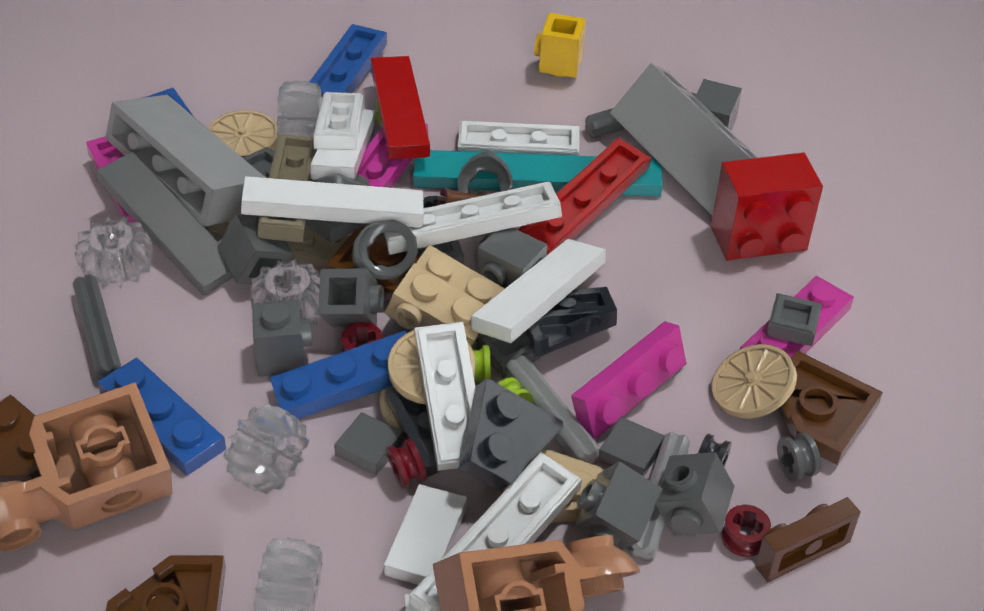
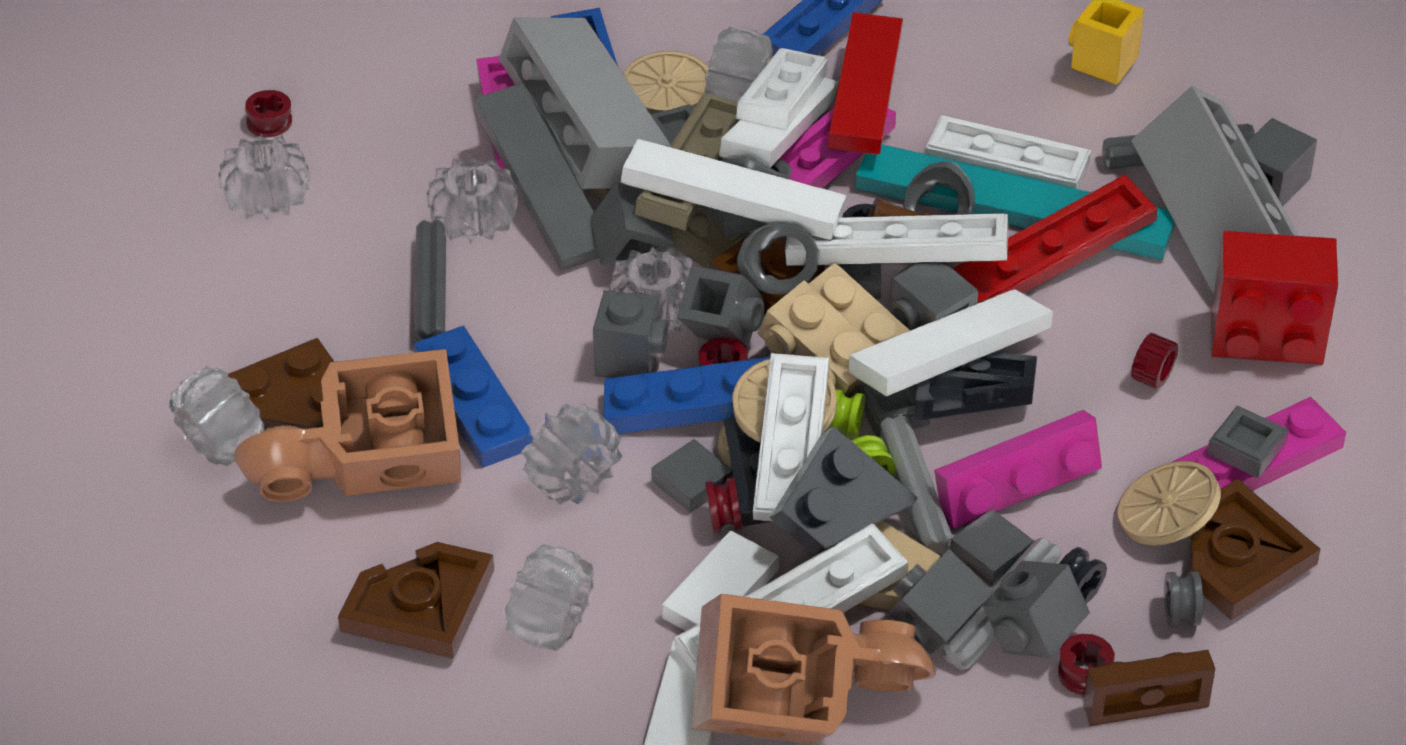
camera: 20 degrees right, 0 degrees up
none -> dark red axle [1131,332,1179,388]

